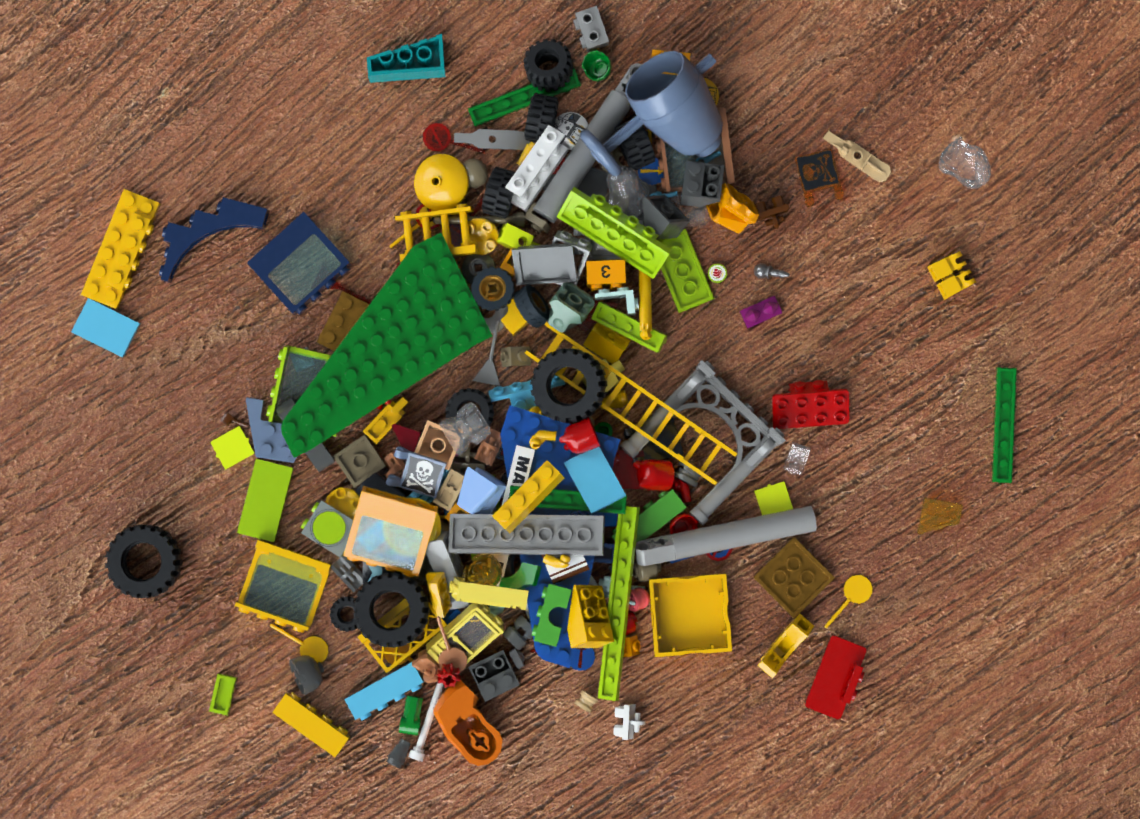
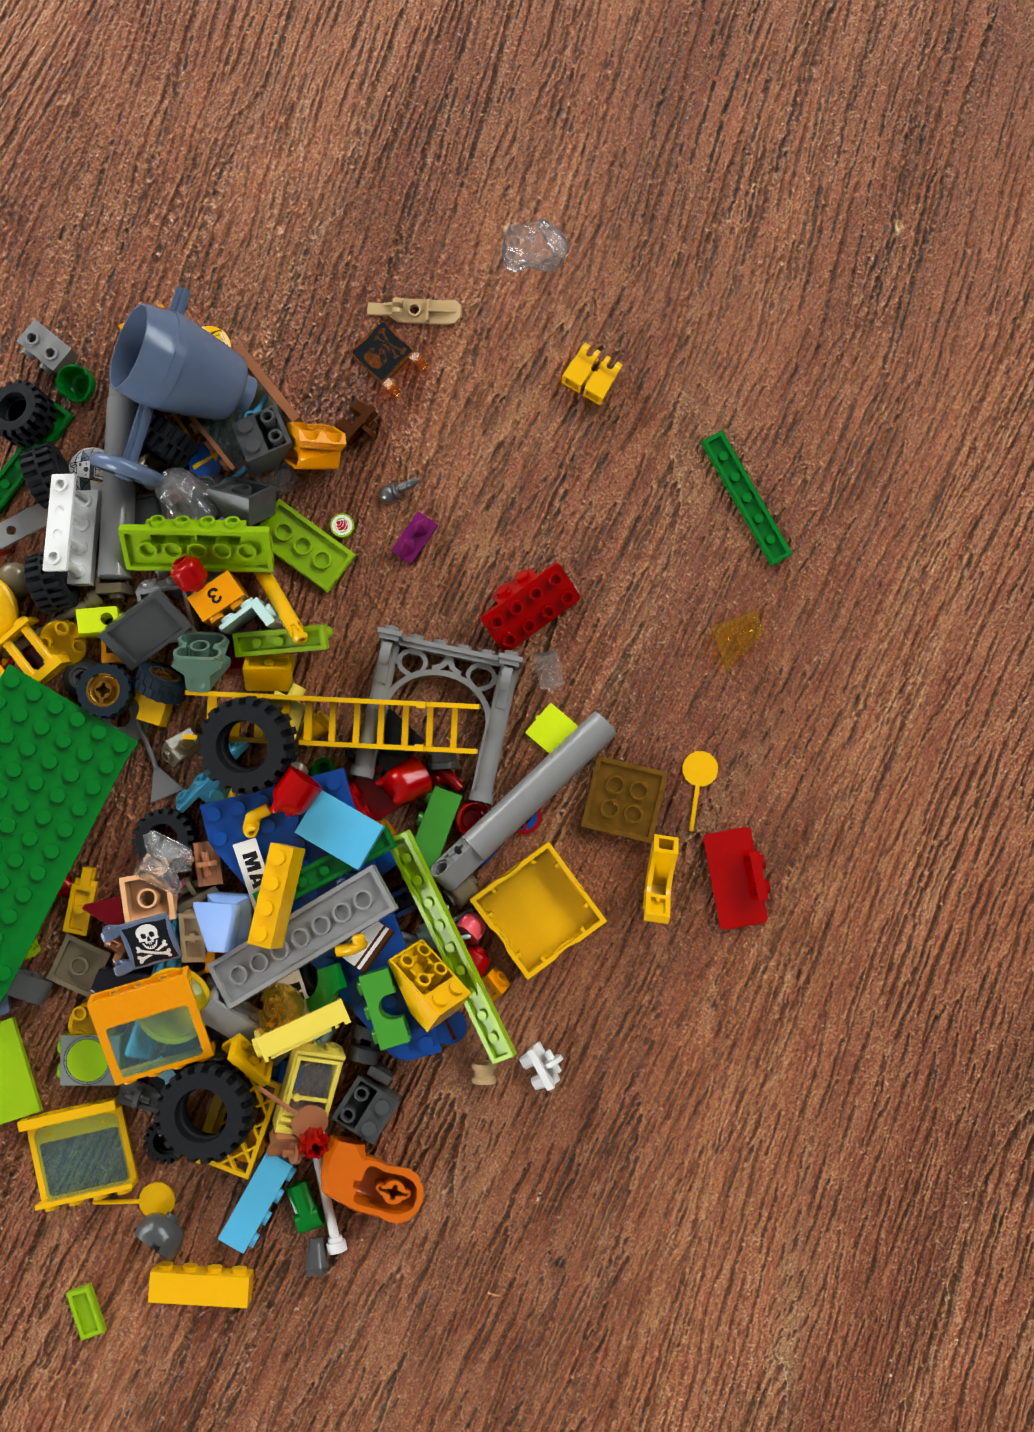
camera: 30 degrees left, 0 degrees up
none -> red head [170,555,208,593]

